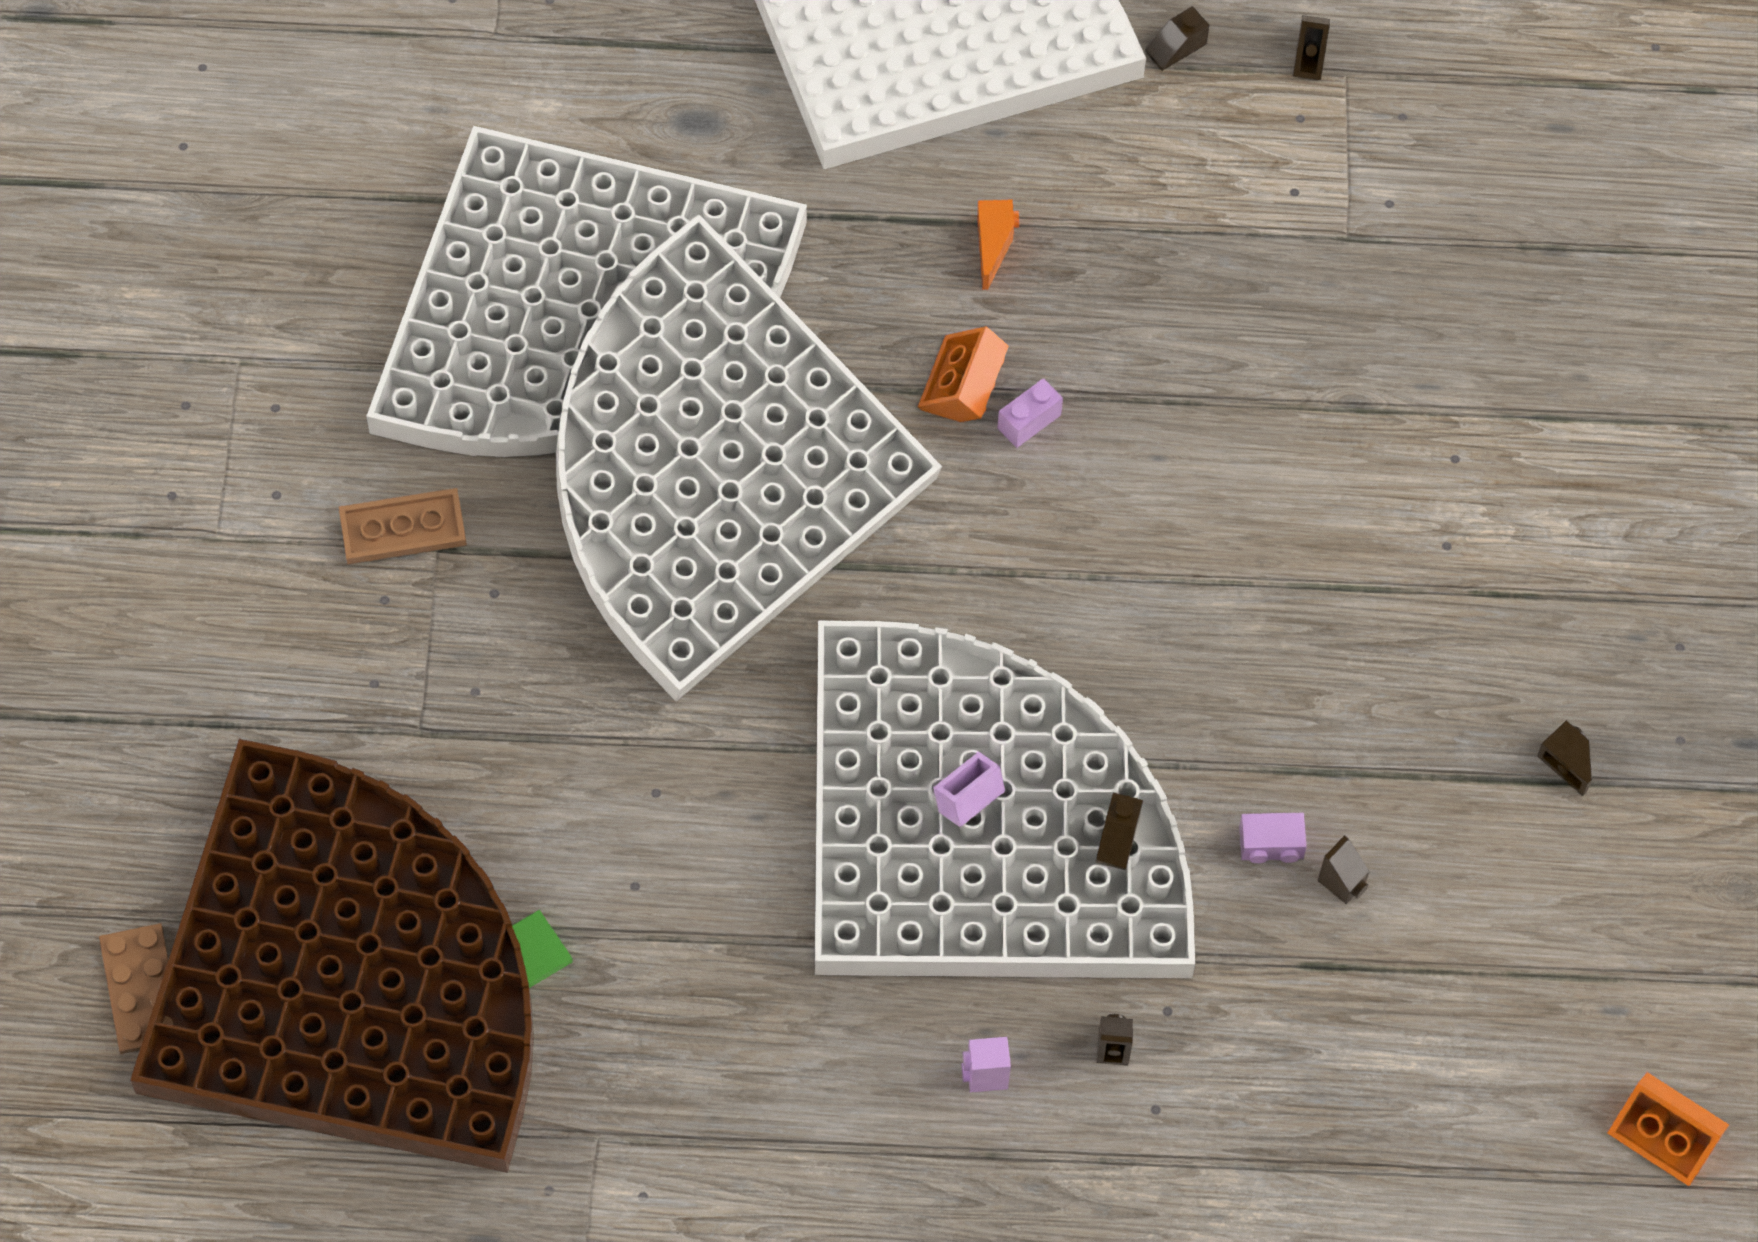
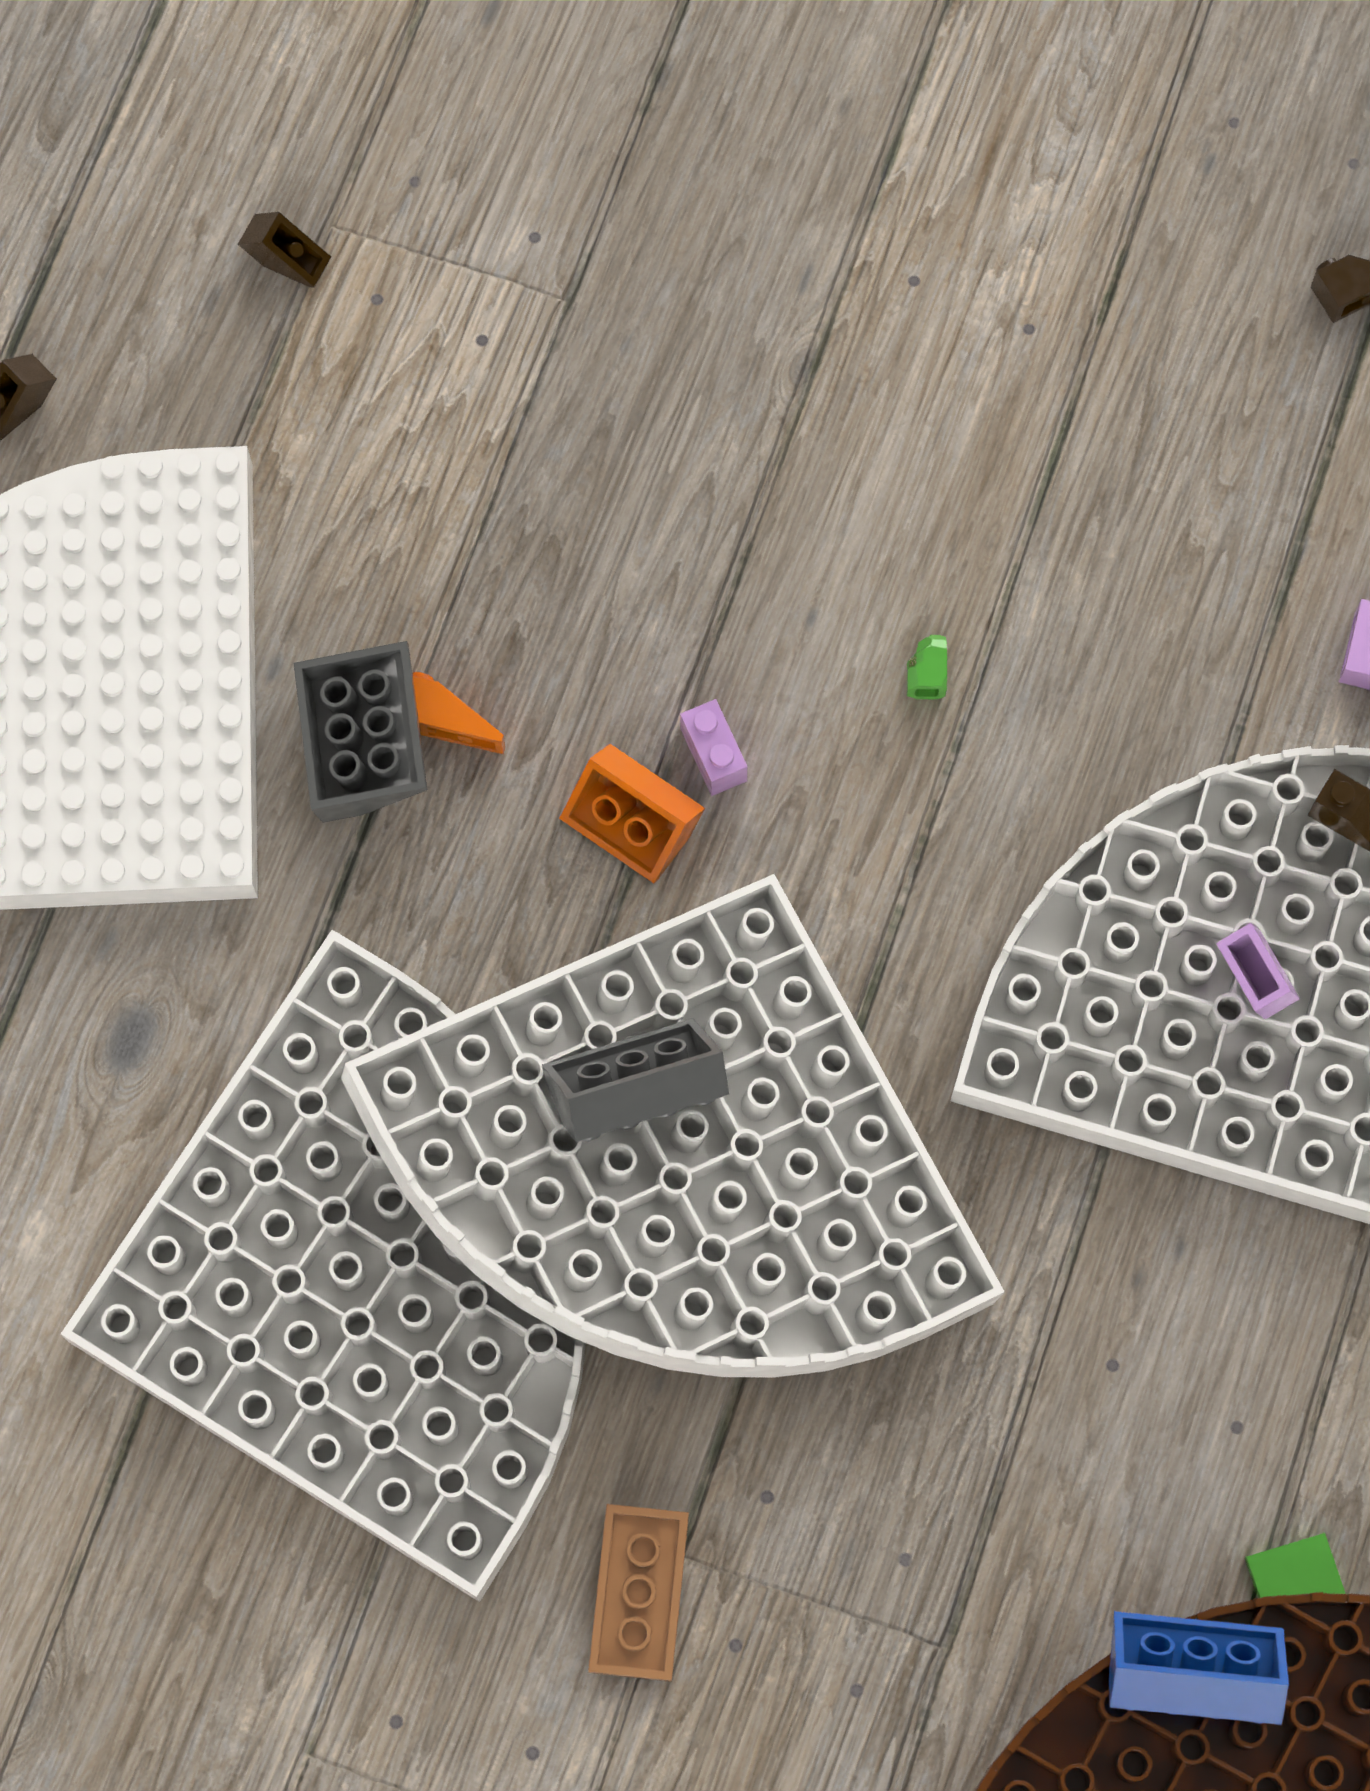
camera: 70 degrees left, 10 degrees up
dark brown slope [1145,6,1210,71] -> none
none -> dark grey slope [293,641,428,823]
none -> dark grey slope [542,1019,729,1142]
none -> bright green rock [907,635,947,700]
none -> blue slope [1109,1611,1289,1725]

